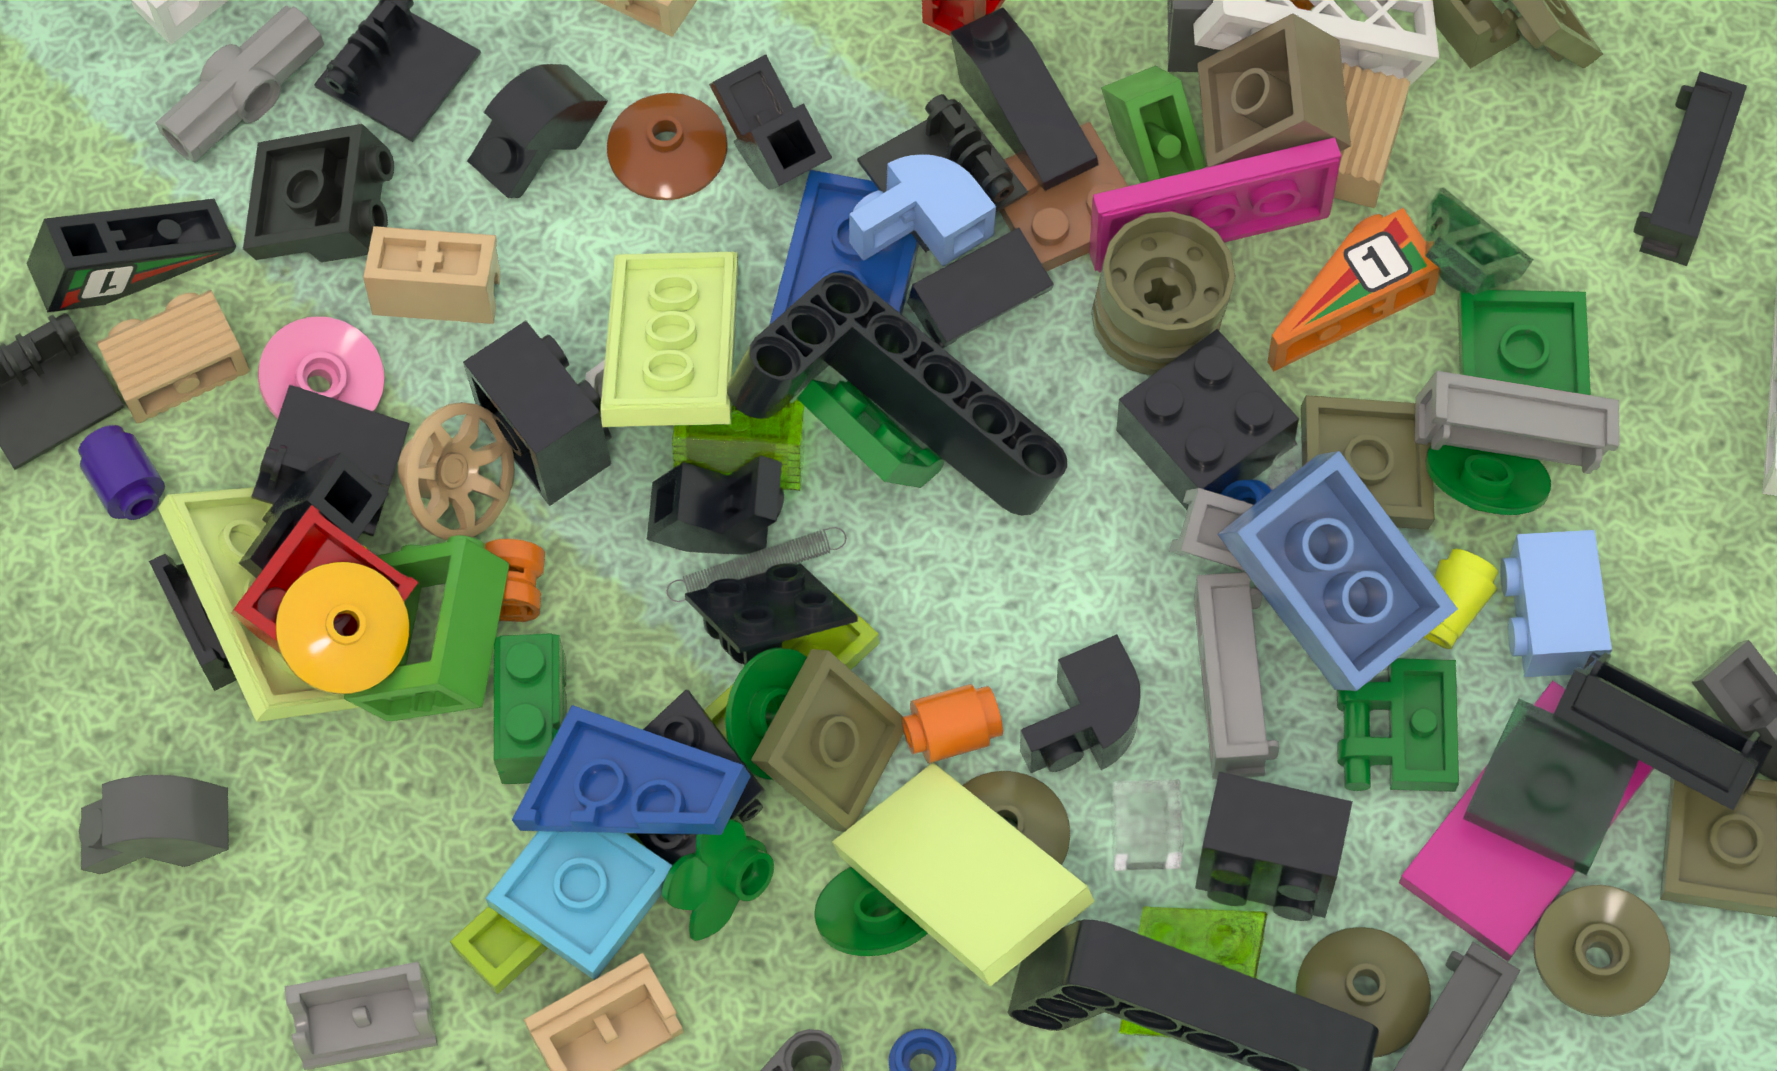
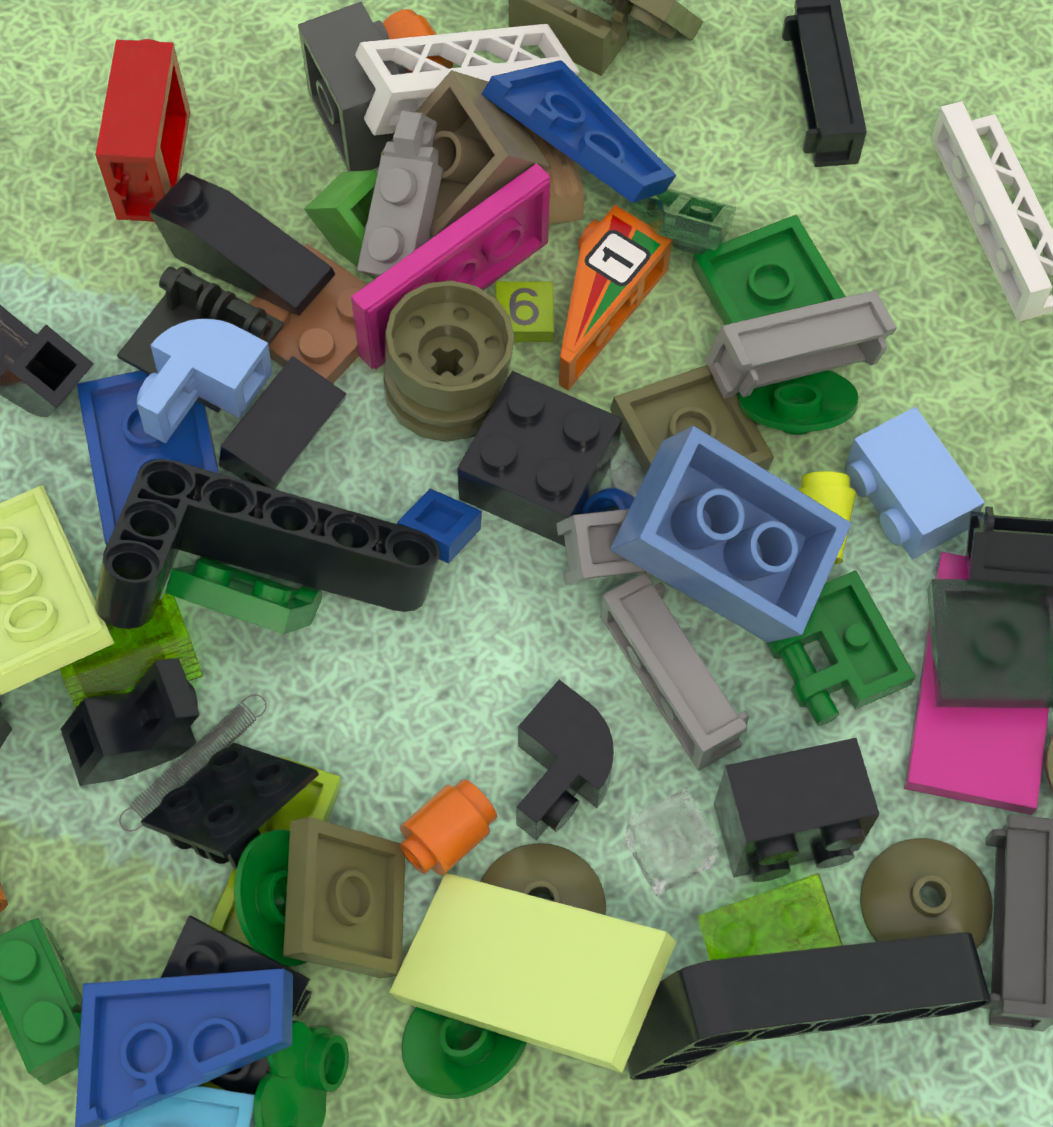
camera: 30 degrees left, 0 degrees up
none -> light grey hinge [357,110,443,277]
none -> blue plate [397,488,482,564]
none -> blue wing [481,60,676,203]
none -> lime tile [495,281,554,342]

